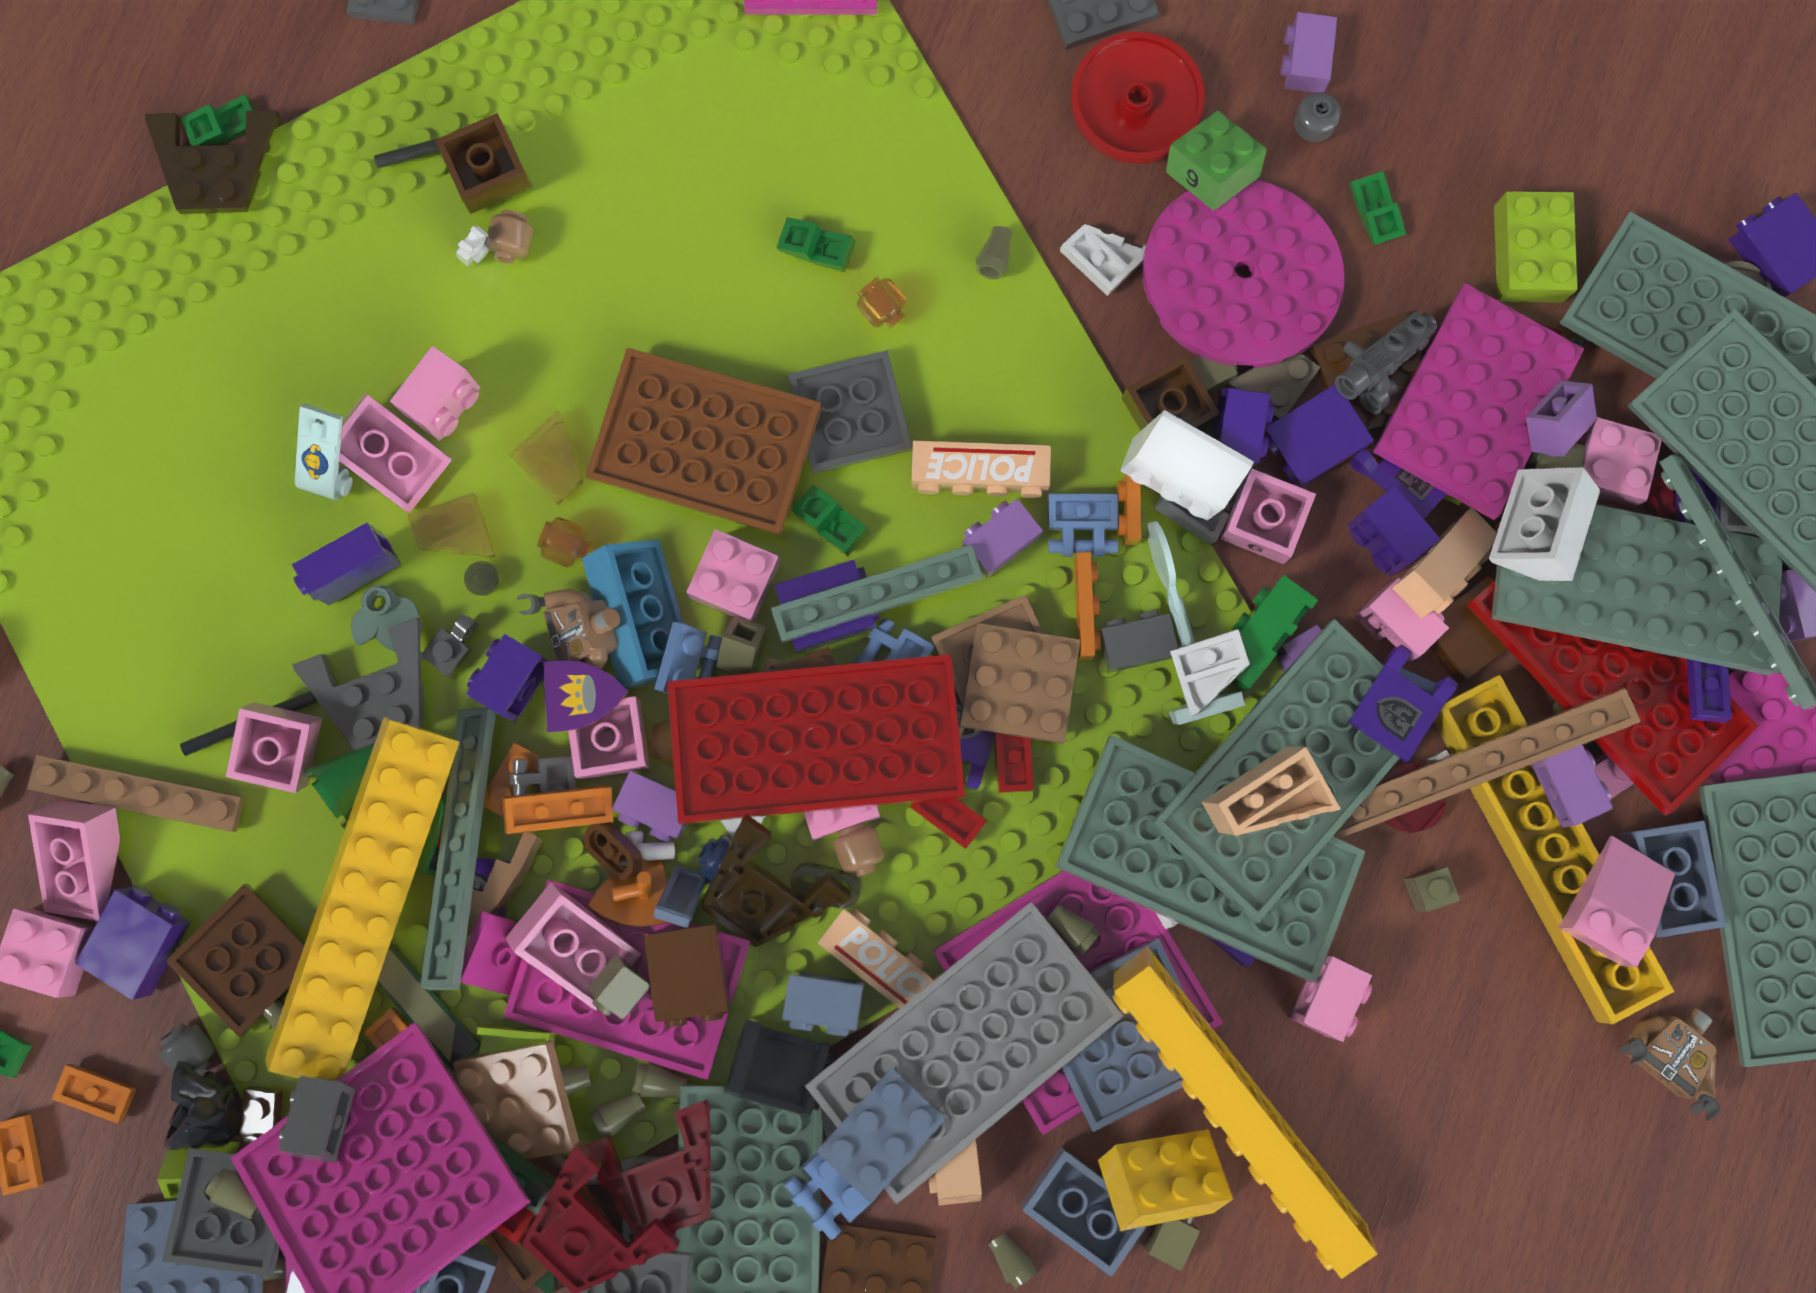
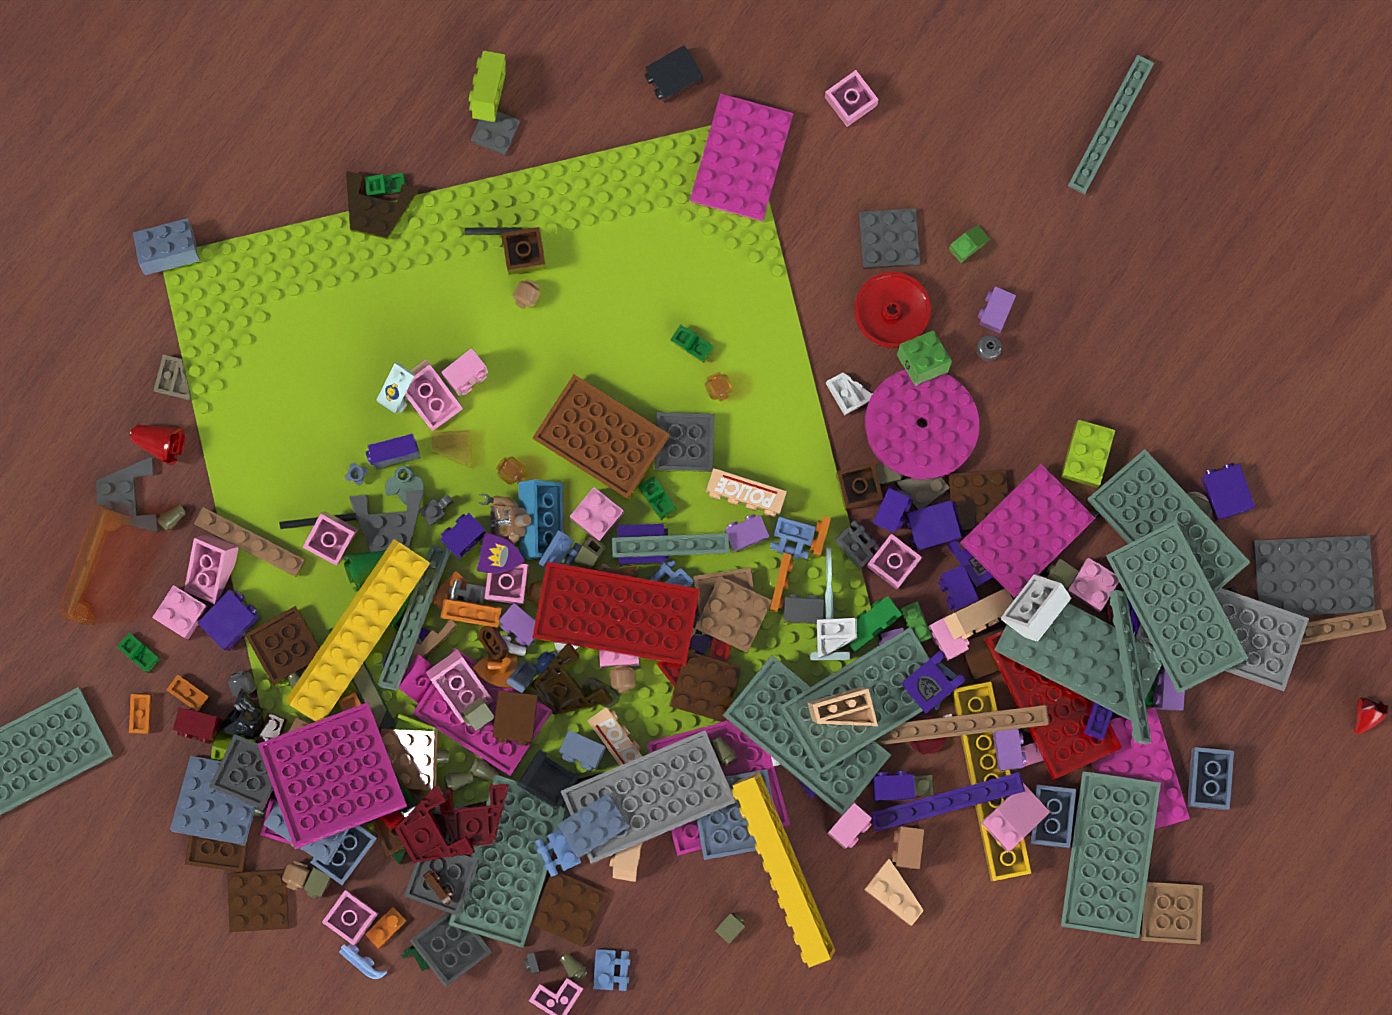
camera: 20 degrees right, 0 degrees up
olive cone [205,1168,259,1220] -> none
dark grey brick [279,1076,355,1163] -> none
white plate [456,226,489,267] -> none
clear smoke plate [464,561,499,596] -> none
clear yellow wing [509,410,583,506] -> none
olive cone [976,226,1012,279] -> none
olive cone [988,1232,1038,1289] -> none
sand blue brick [1020,1146,1146,1277] -> none
yellow brick [1098,1129,1233,1231] -> none
white slope [1120,410,1254,520] -> none
dark grey piece [1335,311,1437,415] -> none
green slope [1348,171,1406,245] -> none
medium lavender brick [1526,380,1597,457] -> none
torso [1618,1008,1721,1122] -> none
none -> dark red brick [173,707,223,744]
none -> sand blue plate [345,463,368,485]
none -> reddish brown plate [669,651,742,722]
none -> light nougat wedge [864,859,924,926]
none -> dark purple plate [870,772,1025,832]
none -> dark purple brick [872,771,915,802]
none -> nougat brick [891,827,924,869]
none -> bright green brick [900,602,933,644]

